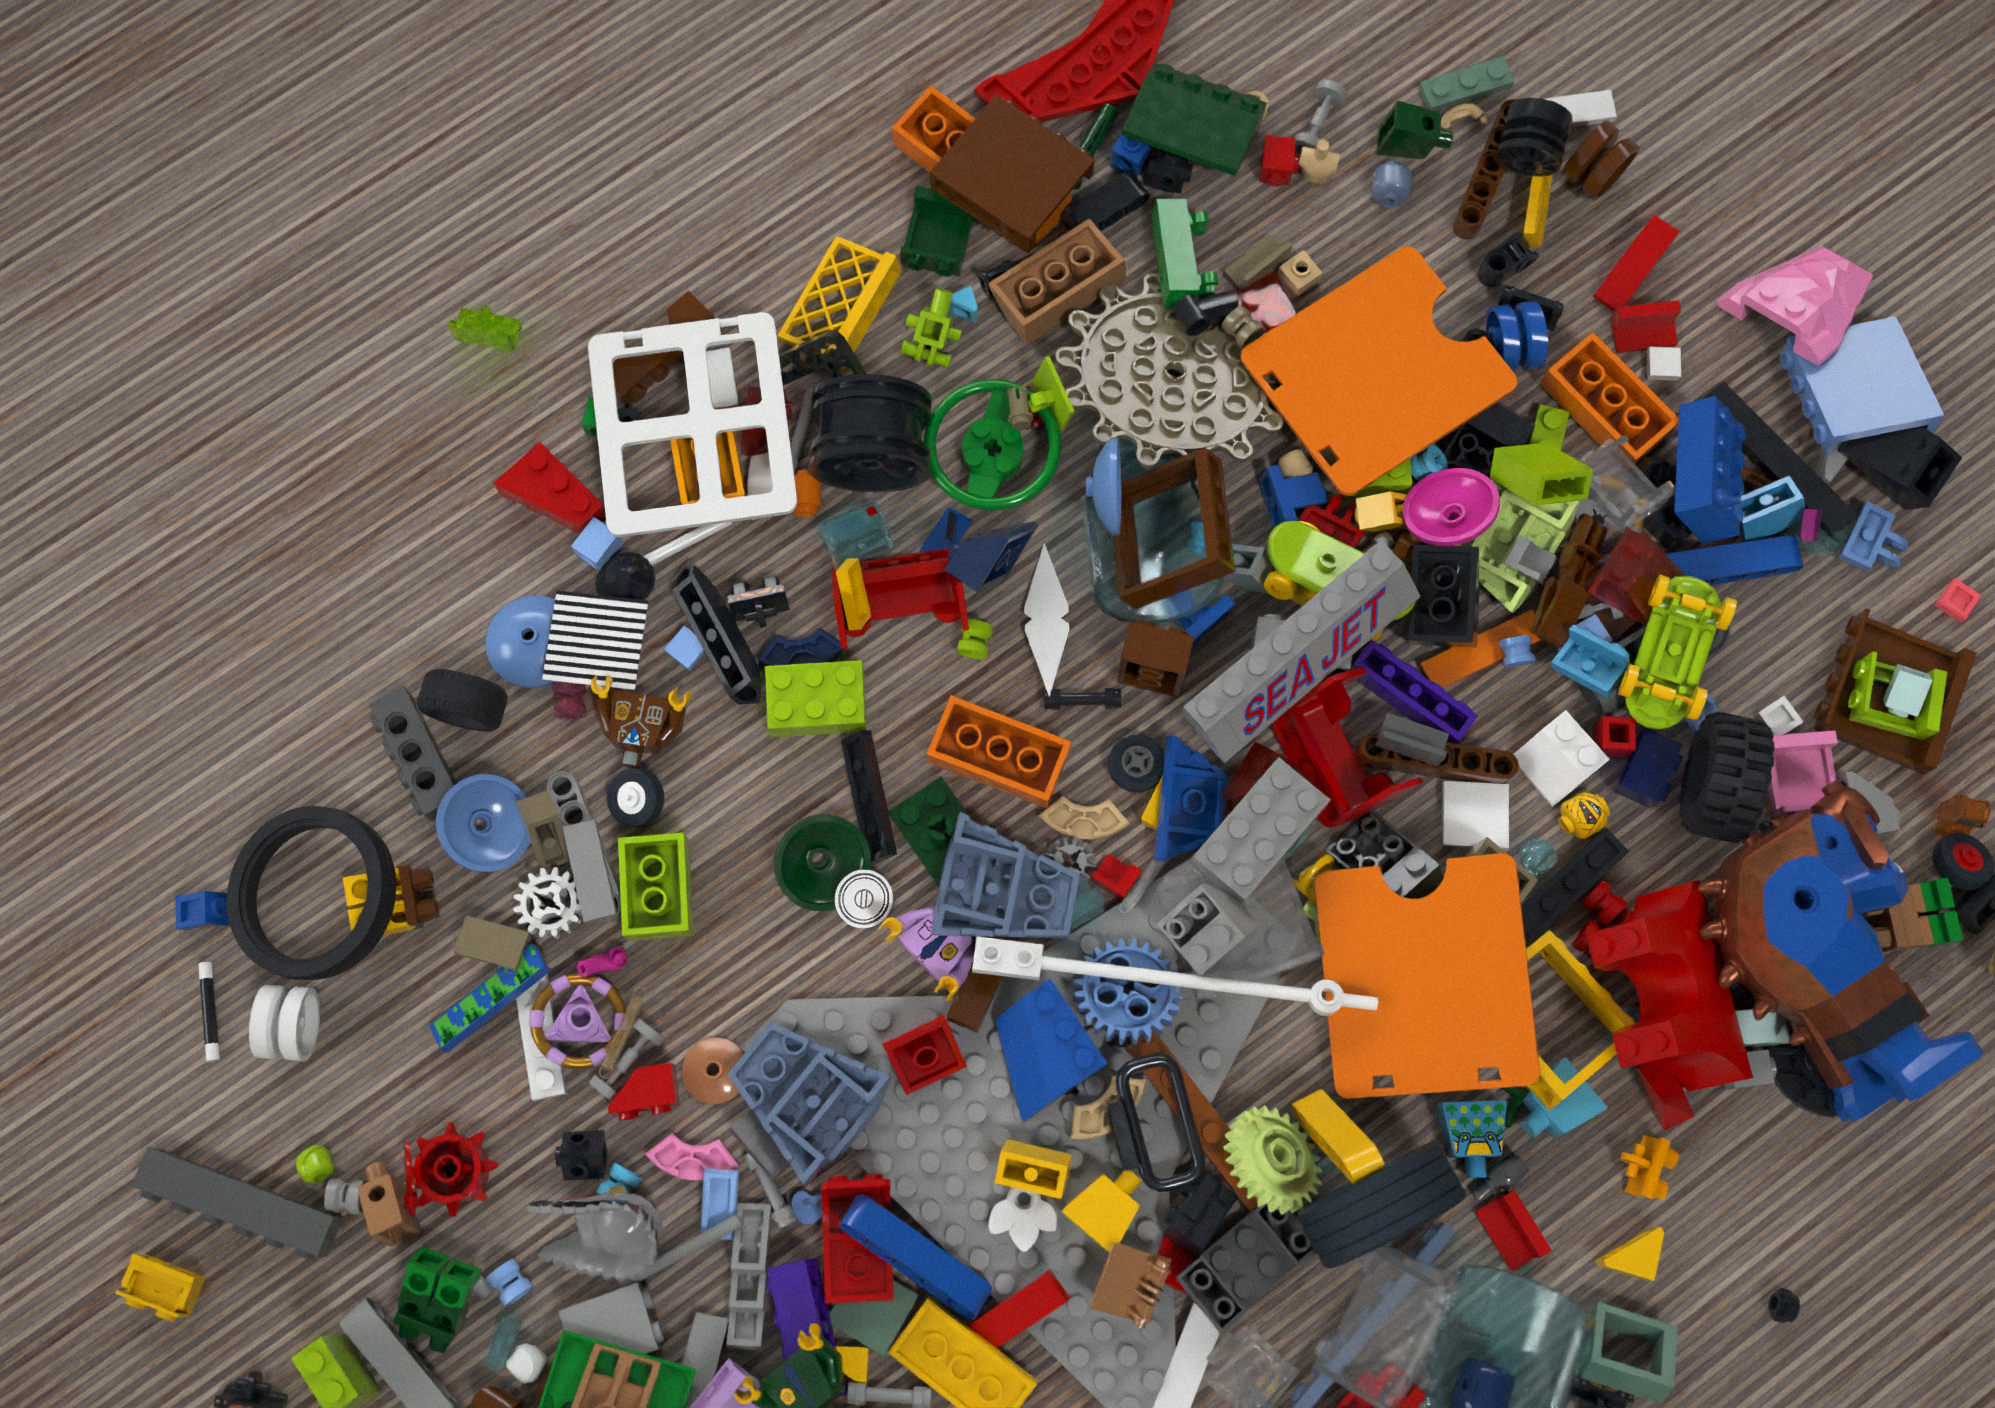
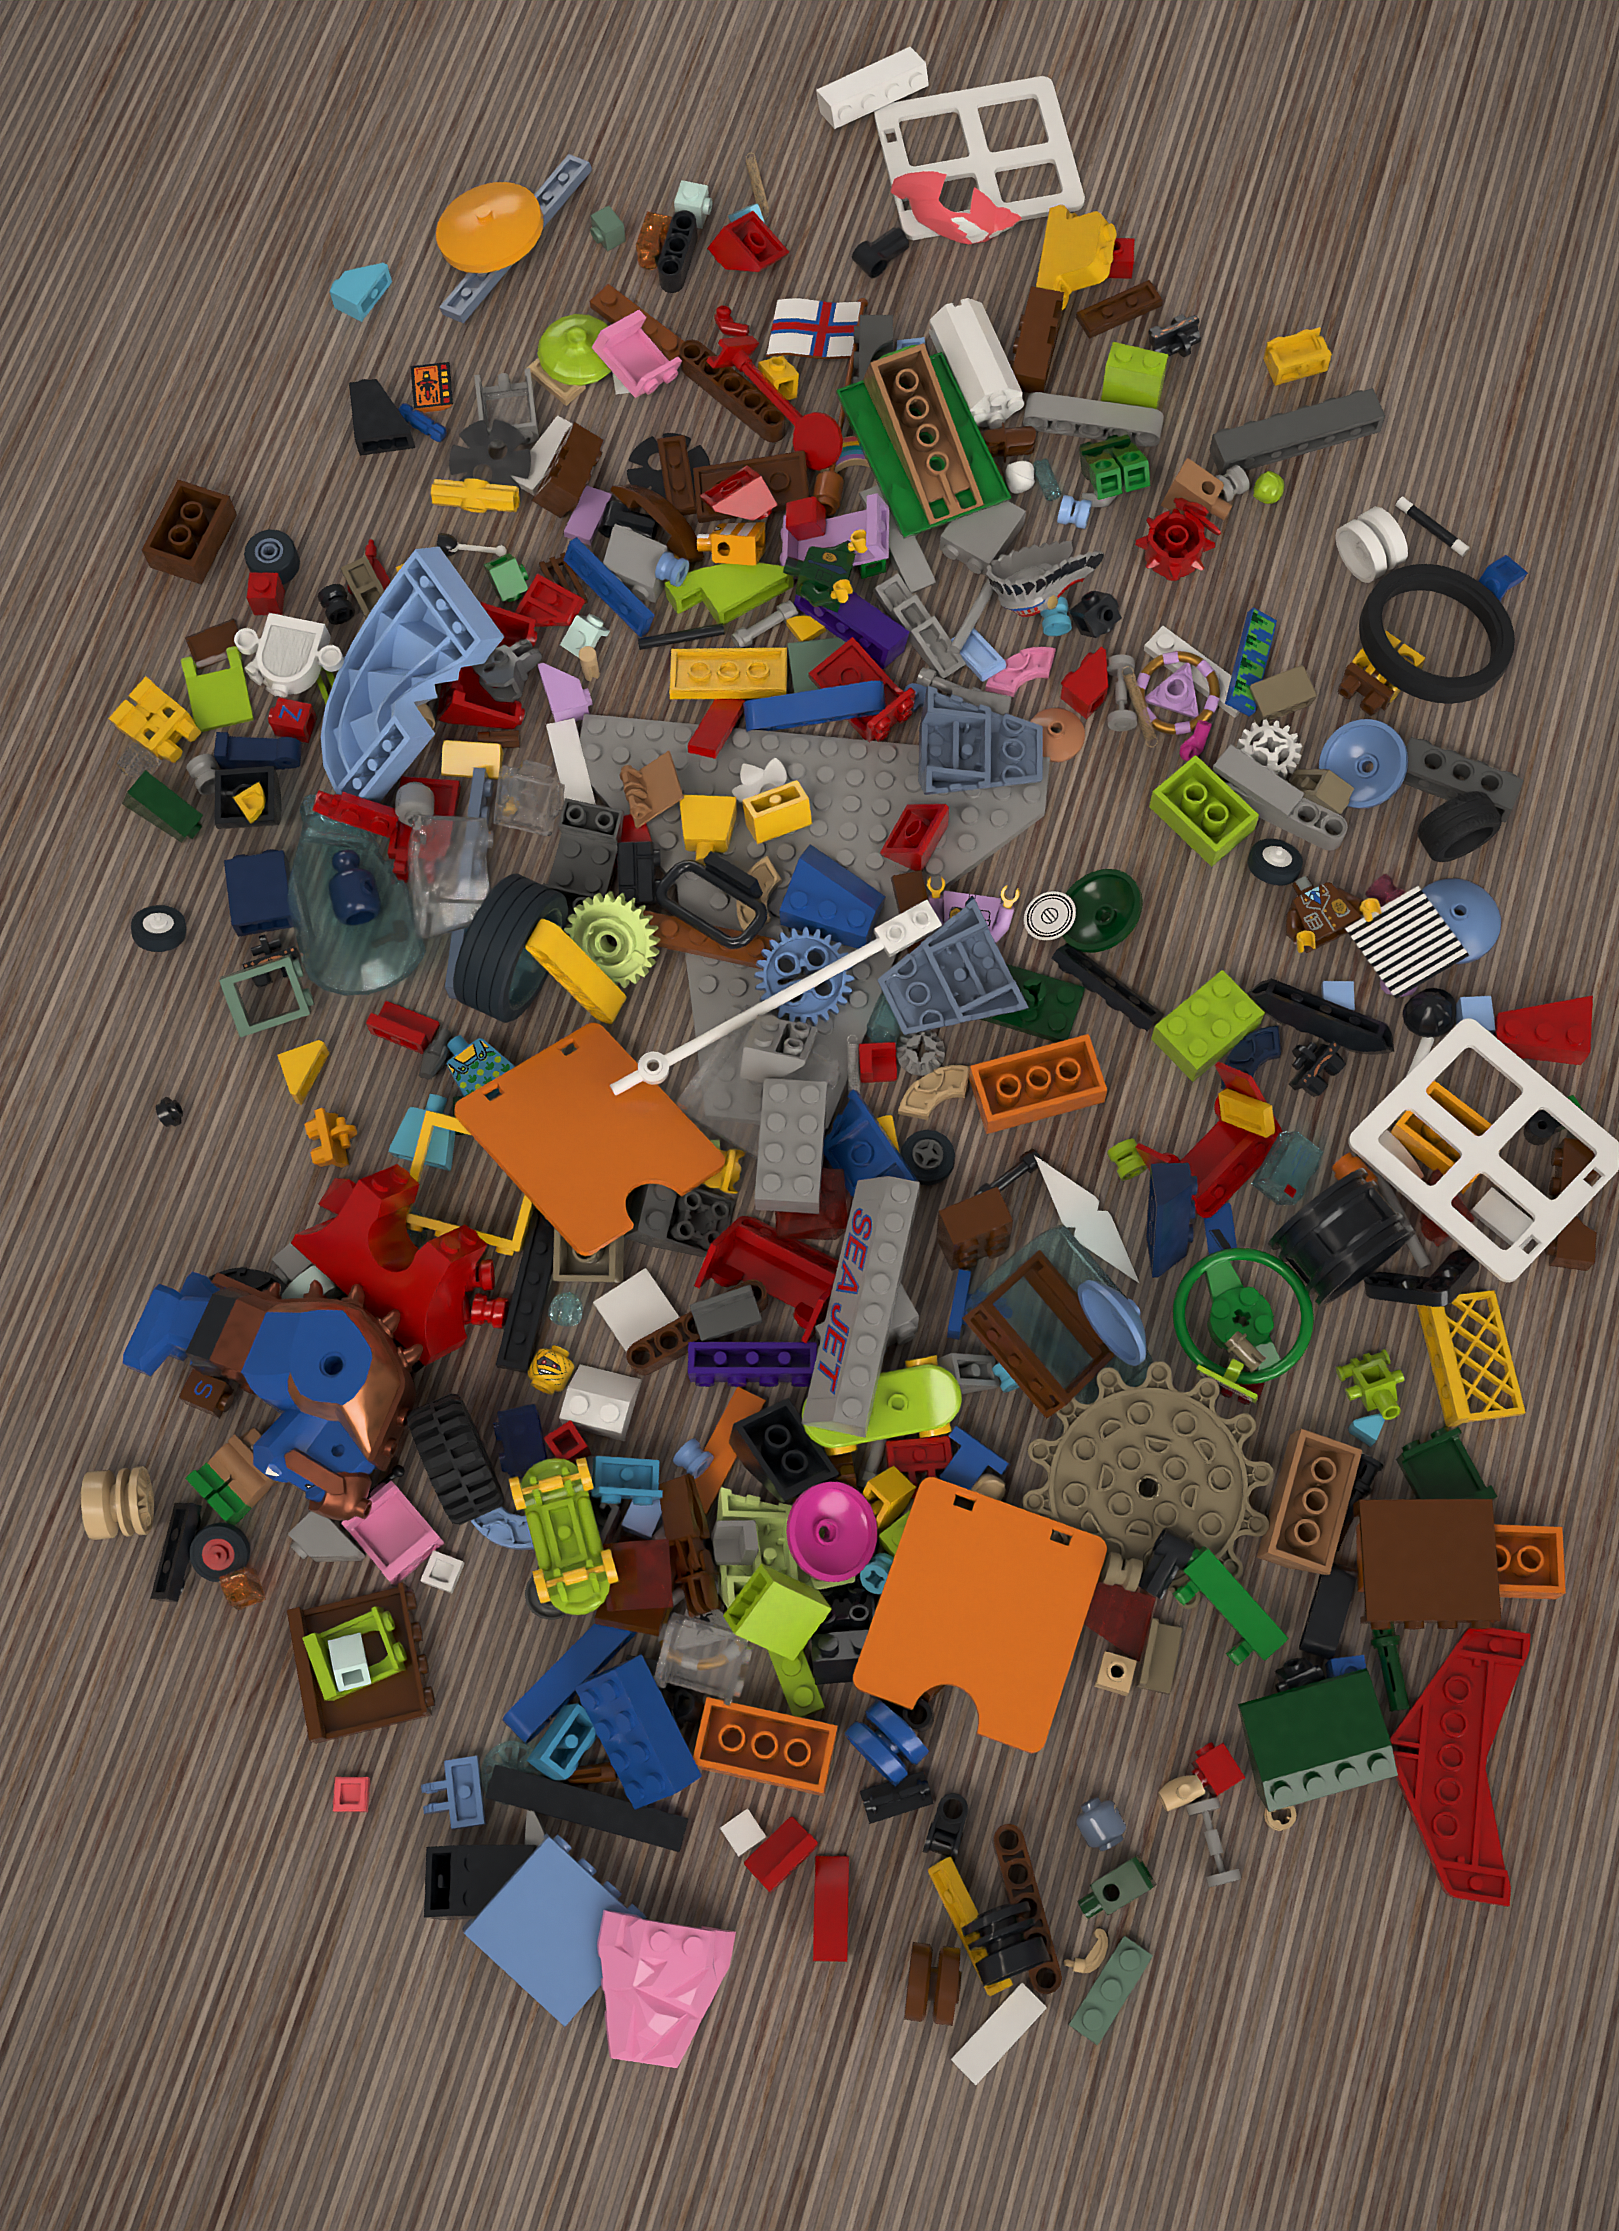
camera: 145 degrees right, 5 degrees down
magenta tile [1800,509,1822,542] -> none

